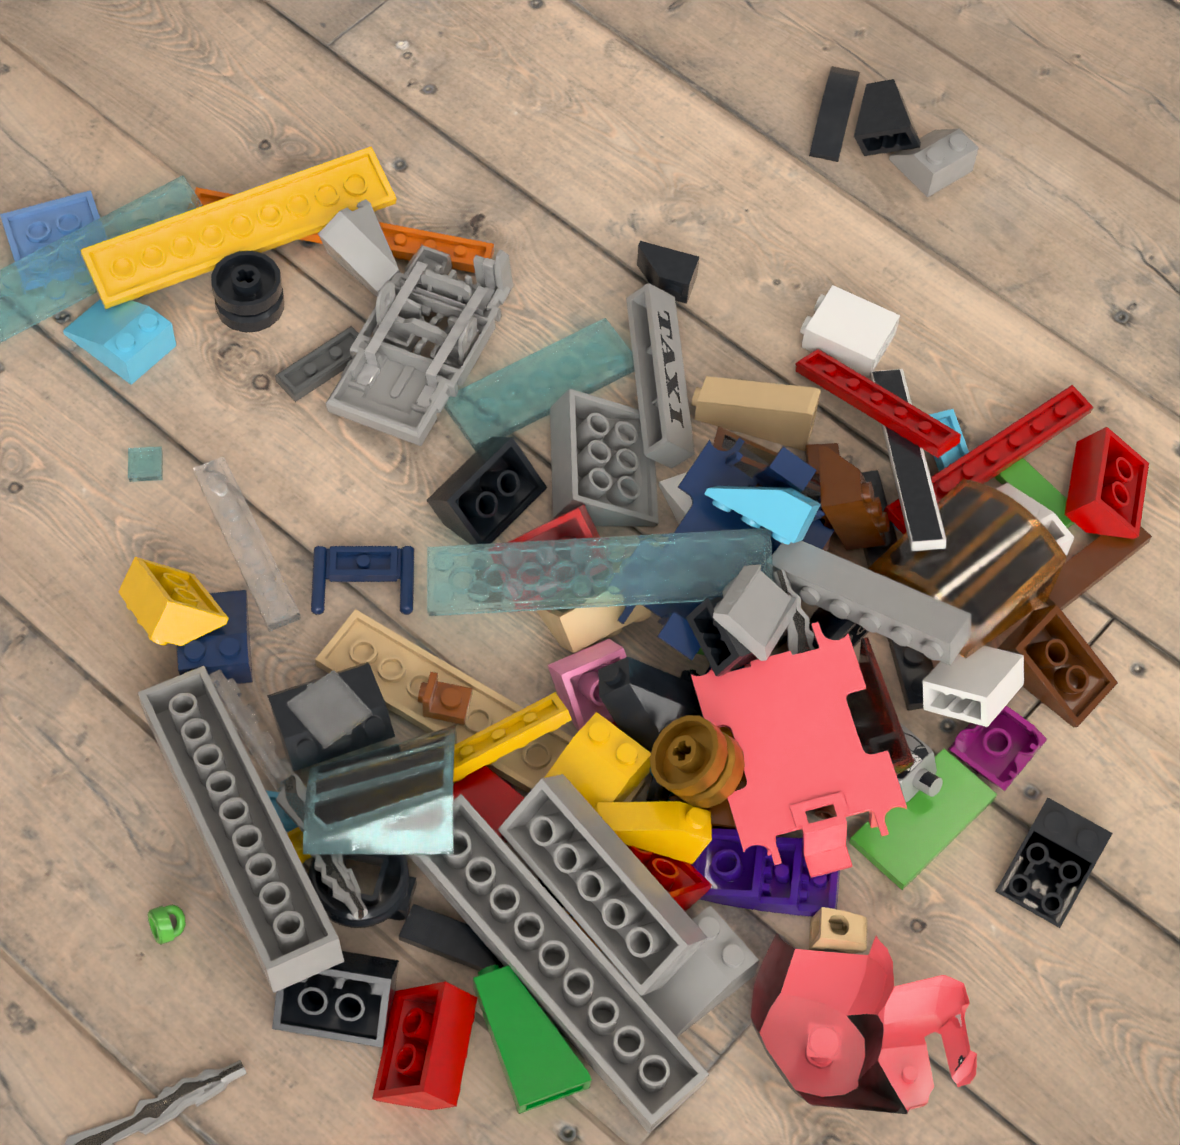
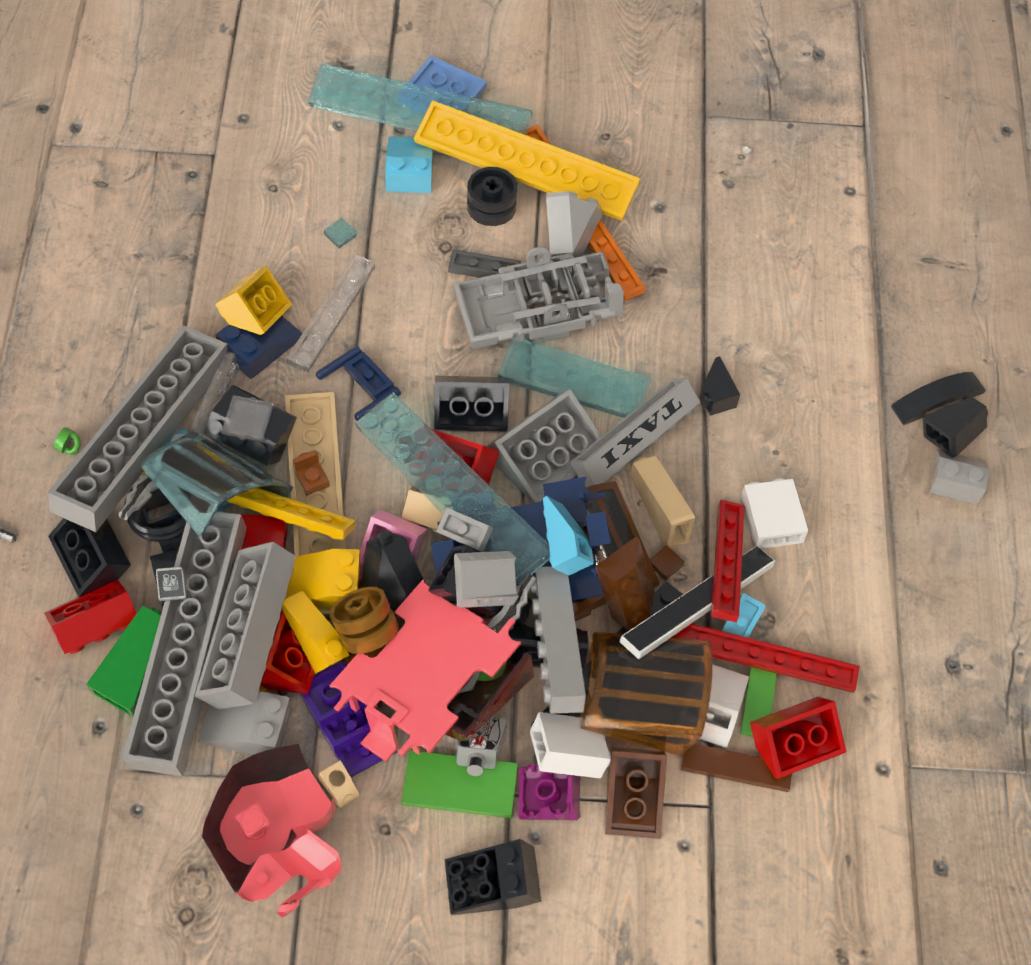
camera: 50 degrees right, 0 degrees up
none -> slope [156,567,187,601]
none -> light grey plate [436,508,494,552]

